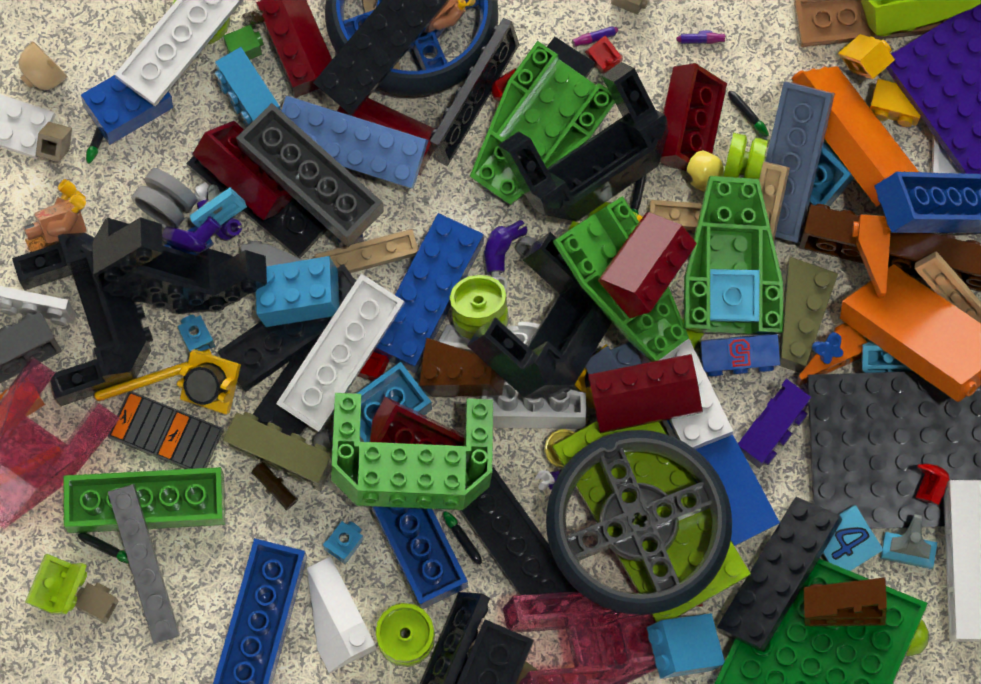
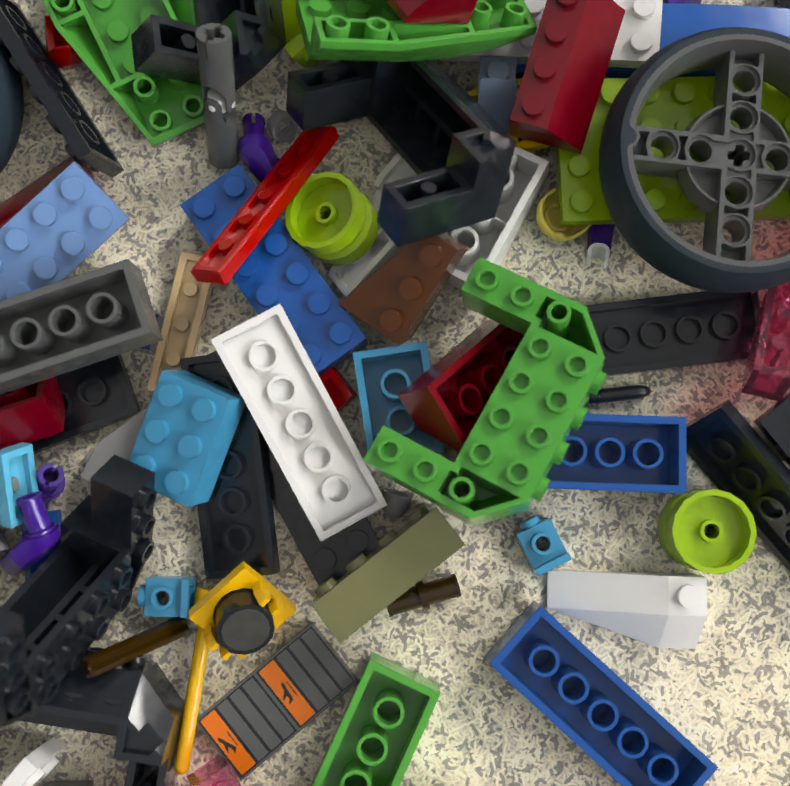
camera: 60 degrees left, 10 degrees up
none -> dark brown axle [81,617,189,678]
none -> red tile [191,126,339,285]
none -> dark grey piece [195,23,240,169]

